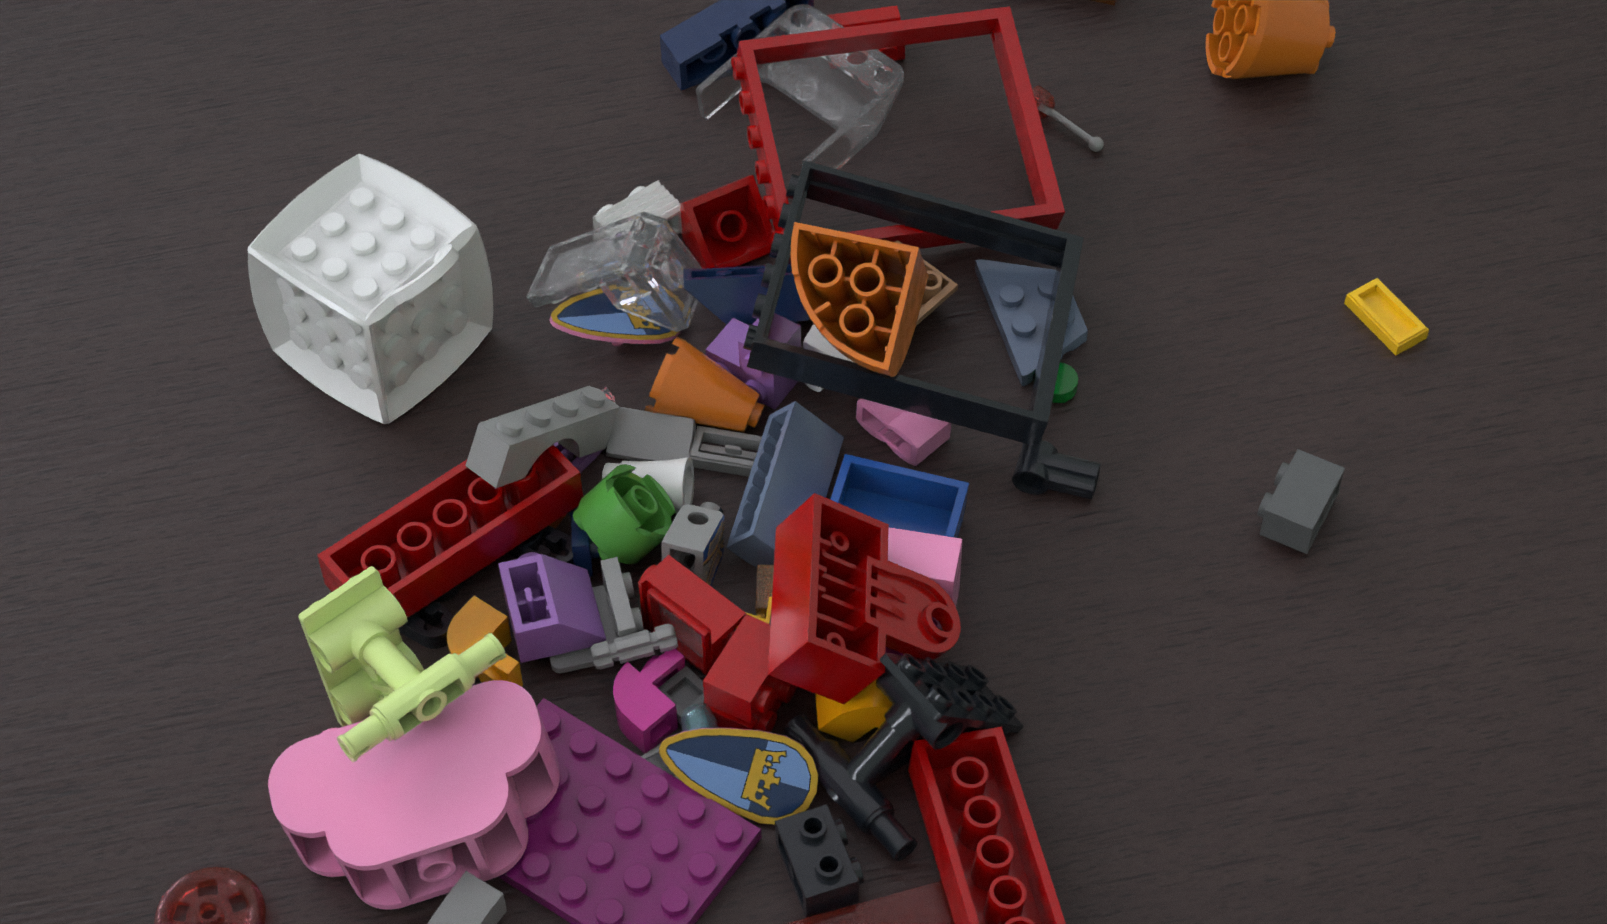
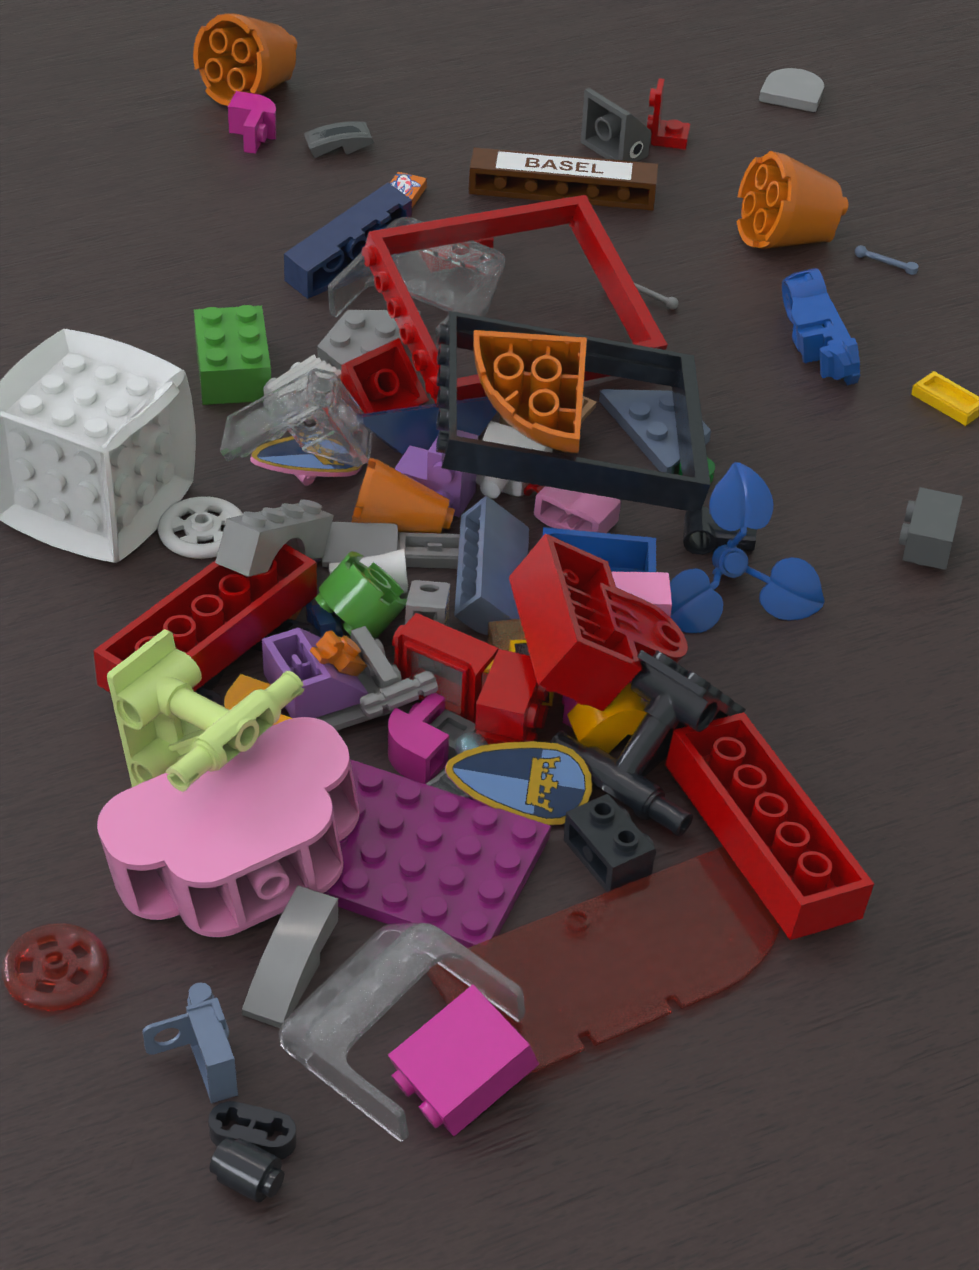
camera: 15 degrees left, 10 degrees down
none -> white plate [158,497,243,559]
none -> bright green brick [194,305,271,405]
none -> orange plate [310,631,367,677]
none -> light grey wing [317,310,421,370]
none -> blue plant [670,462,825,633]
none -> blue piece [782,268,860,385]
none -> sand blue hinge [855,245,919,275]

